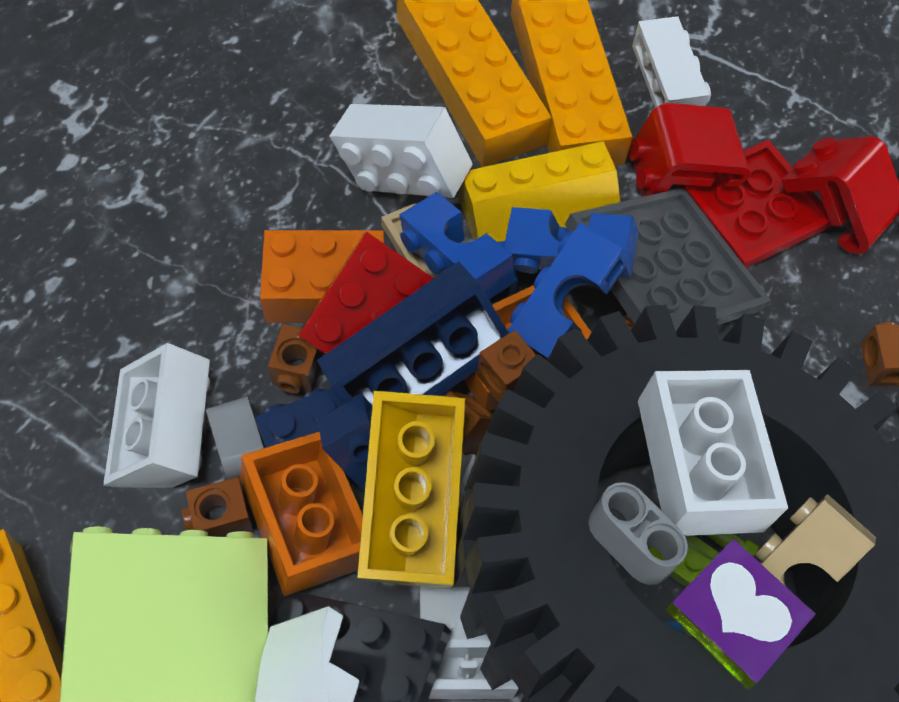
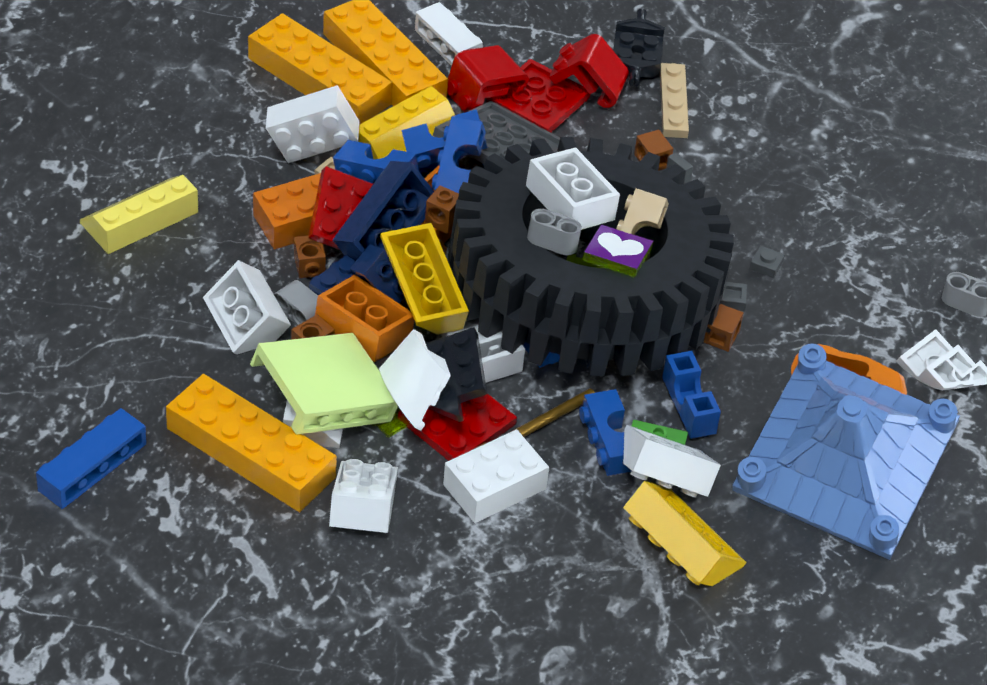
camera: 25 degrees left, 15 degrees down
none -> light yellow slope [80,175,198,254]

